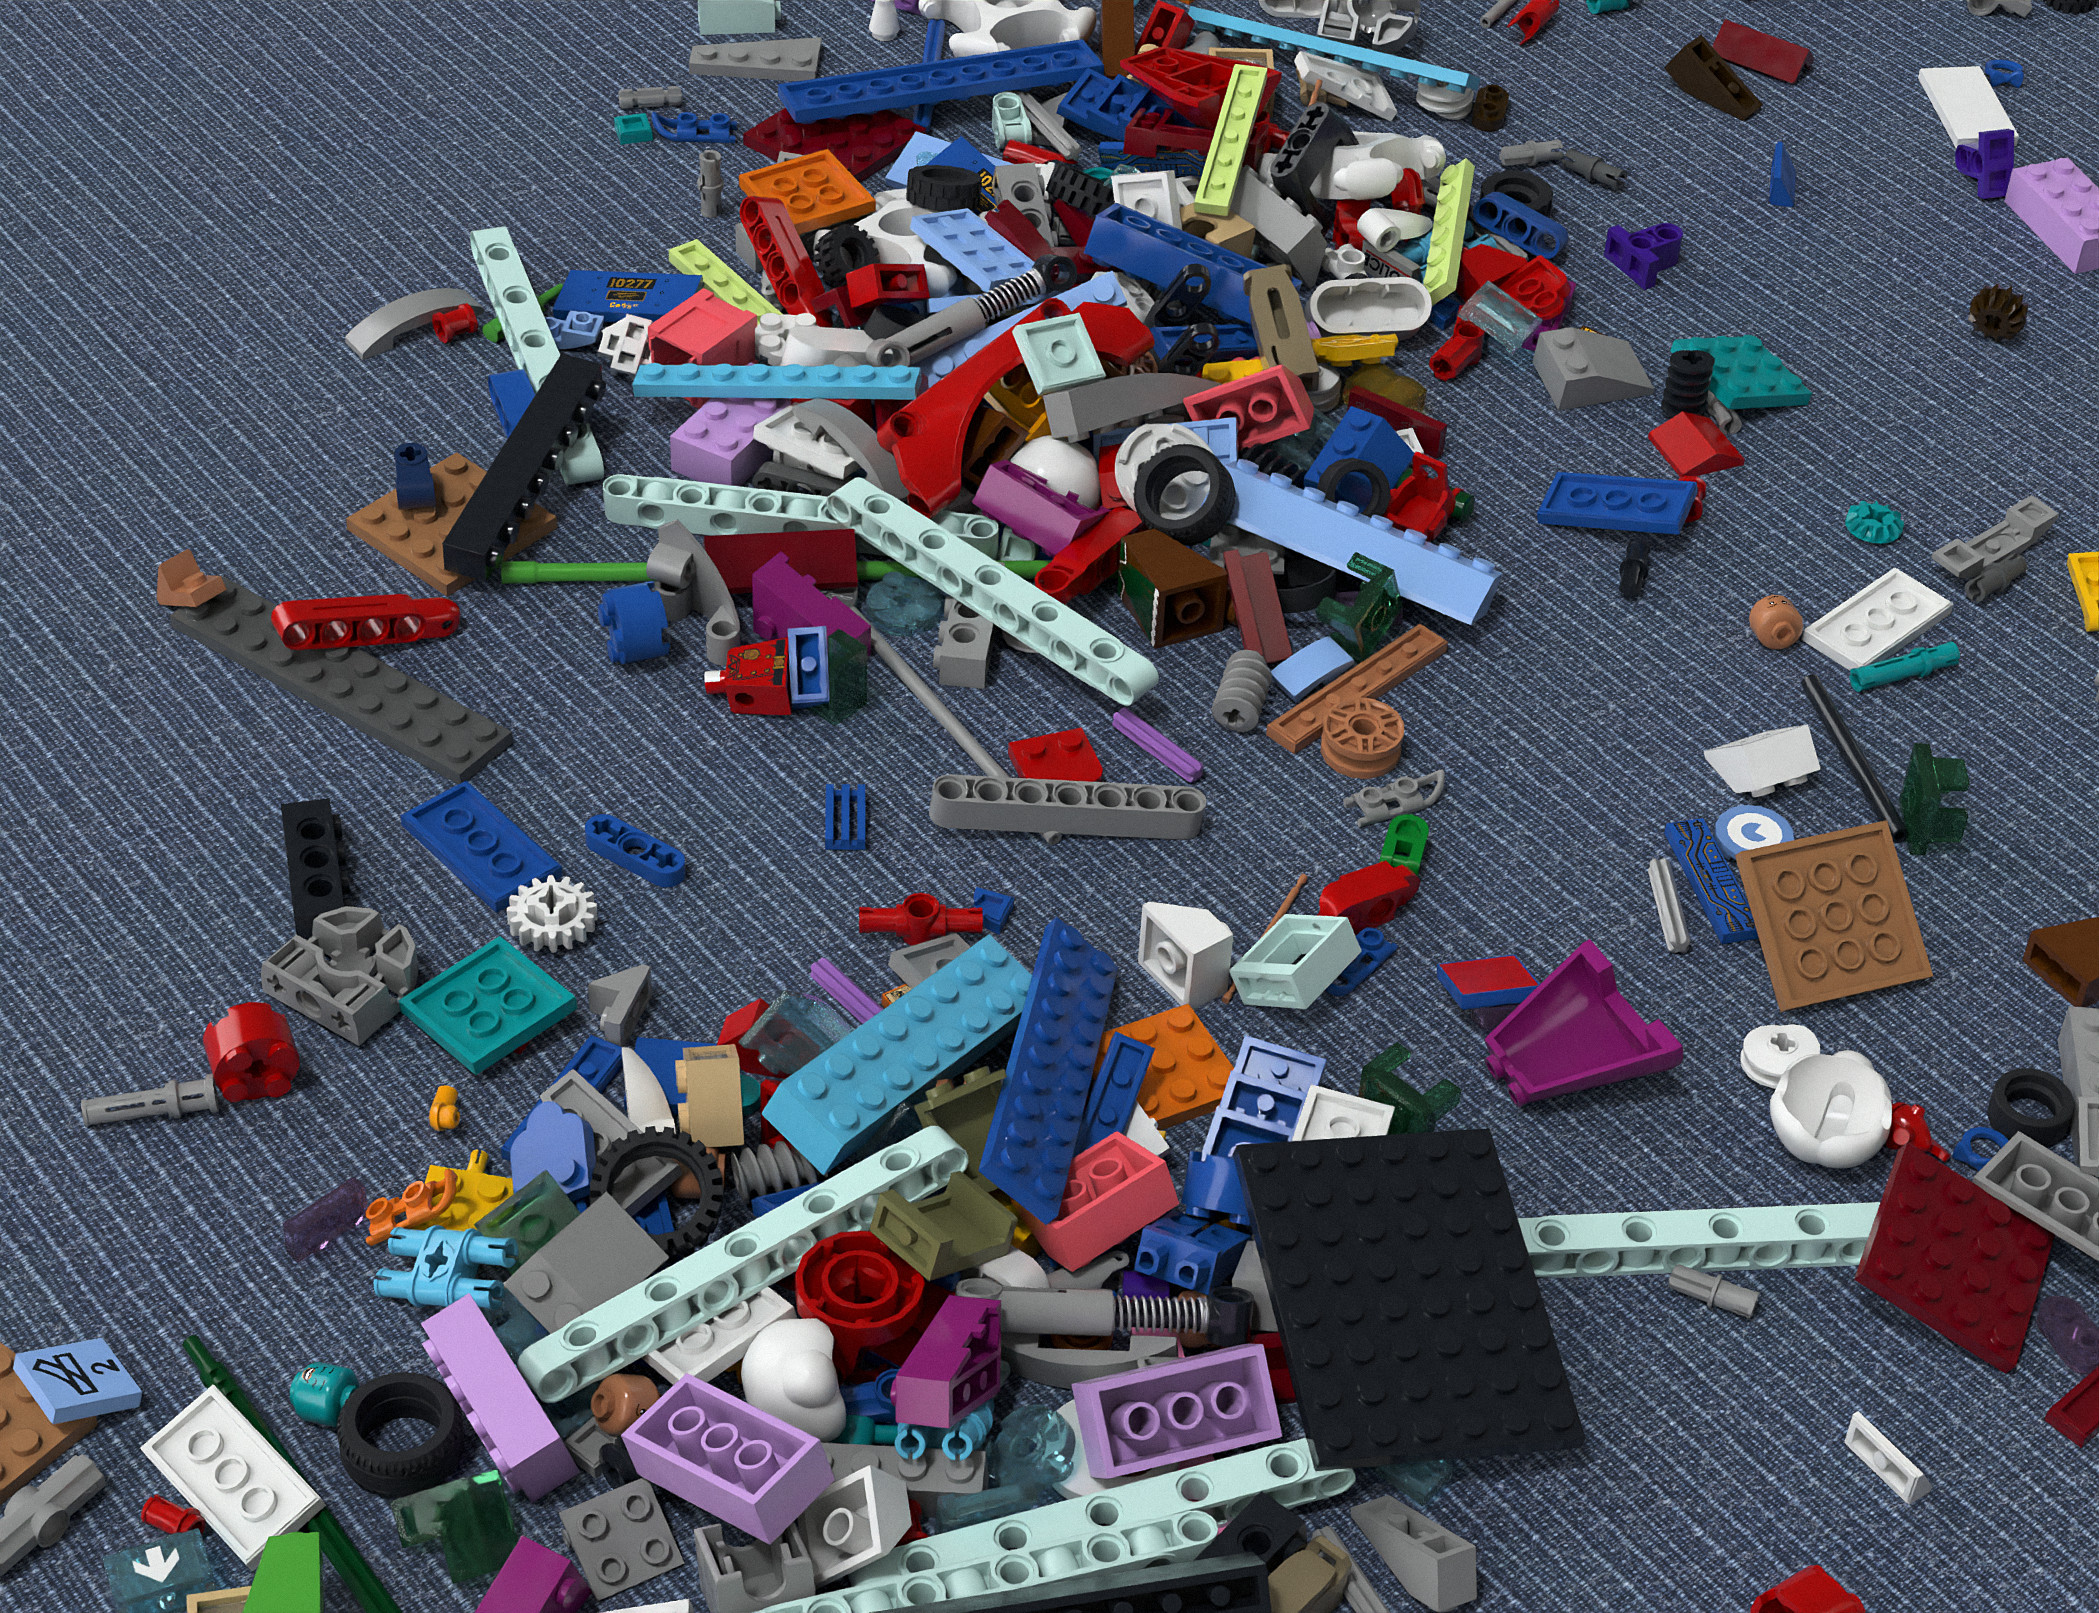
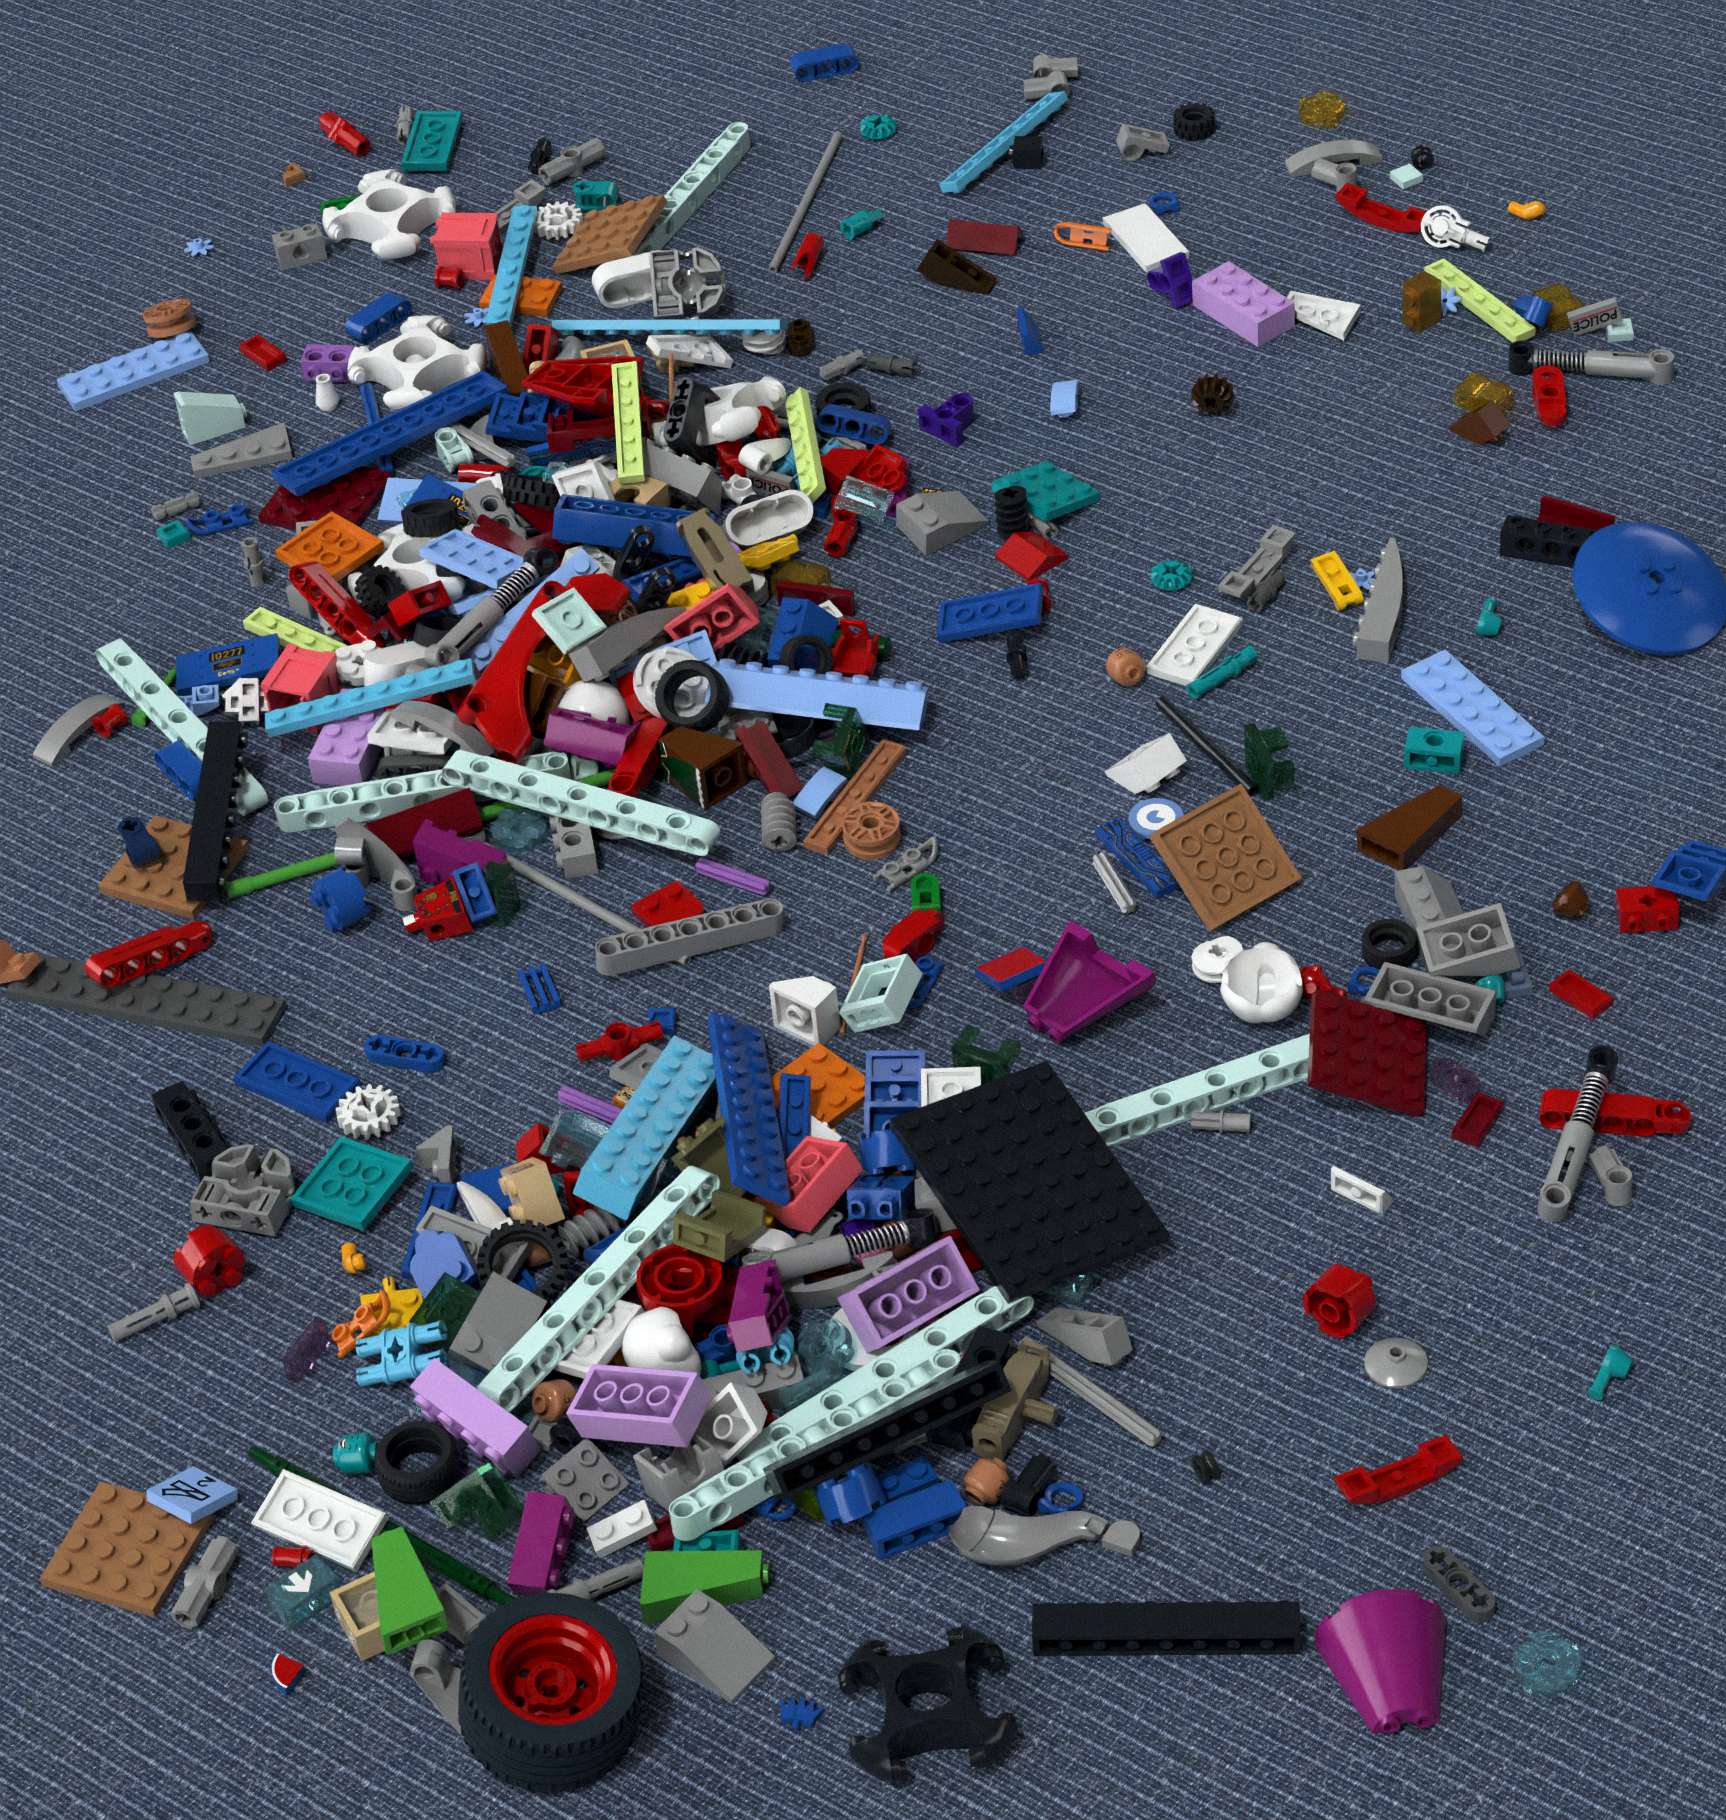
camera: 10 degrees left, 0 degrees up
none -> light blue slope [1050,379,1080,417]
none -> orange piece [1054,222,1112,251]

